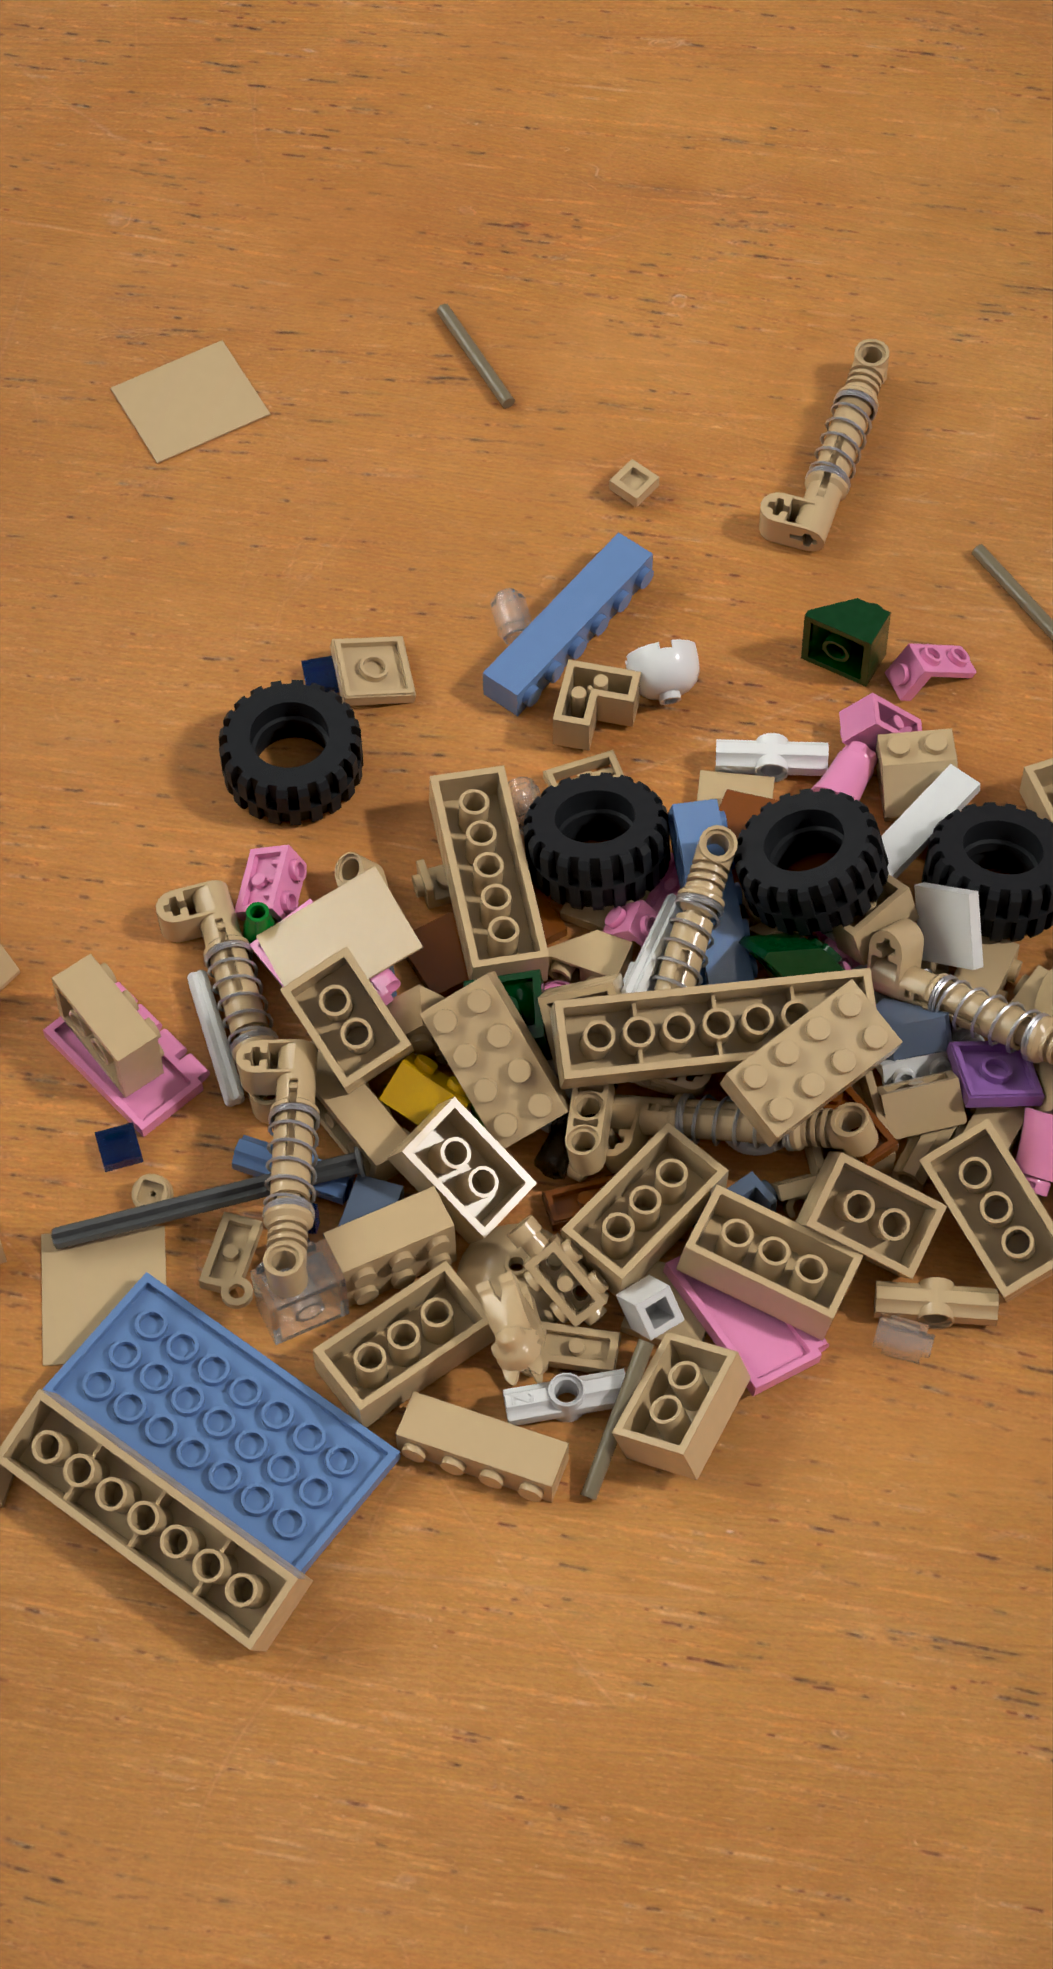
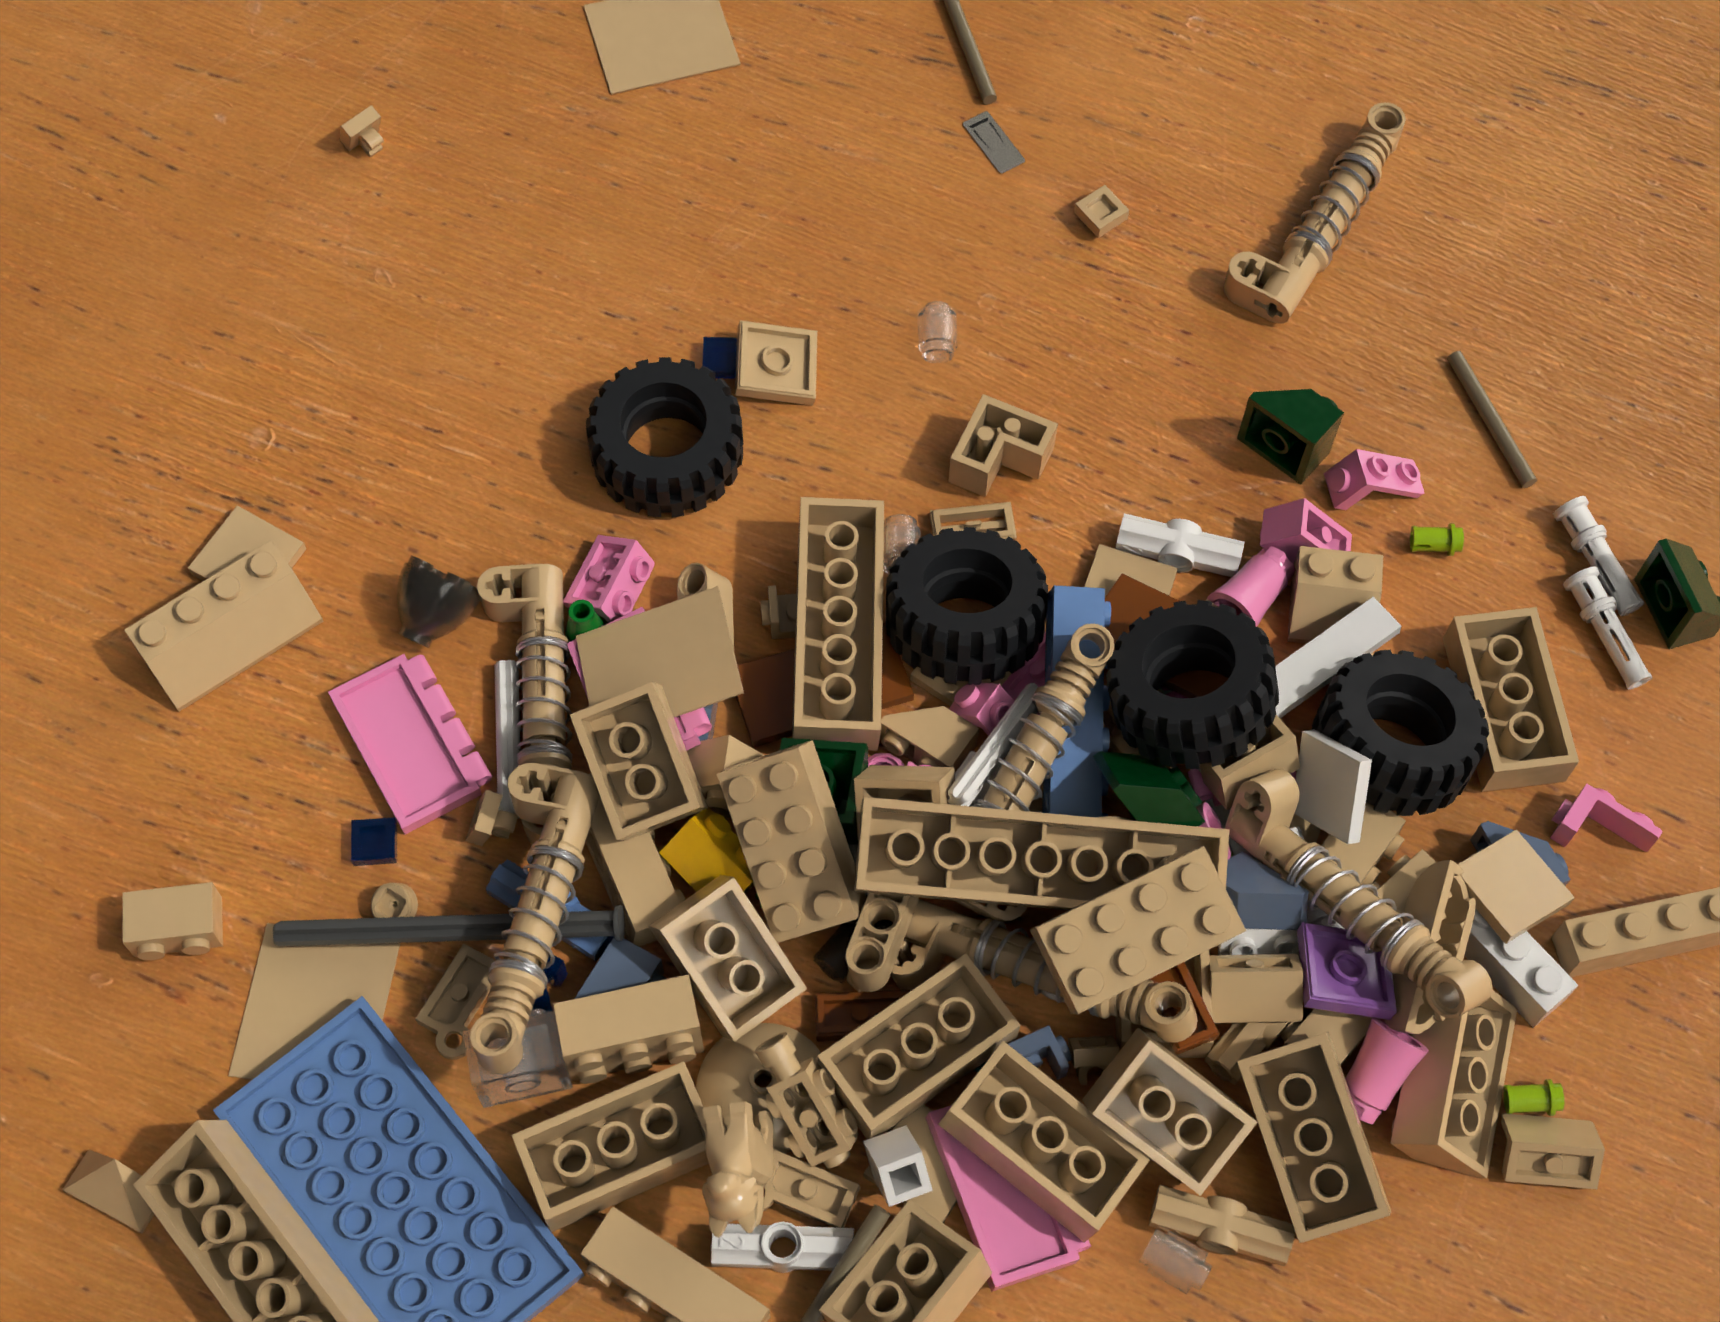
camera: 10 degrees right, 5 degrees up
tan brick [51,953,164,1098] -> none
medium blue brick [482,532,654,716] -> none
white cylinder [625,639,700,705] -> none
none -> clear smoke piece [396,555,481,648]
none -> tan tile [465,790,518,846]
none -> clear smoke sticker [963,111,1025,173]
none -> lime pin [1410,523,1464,556]

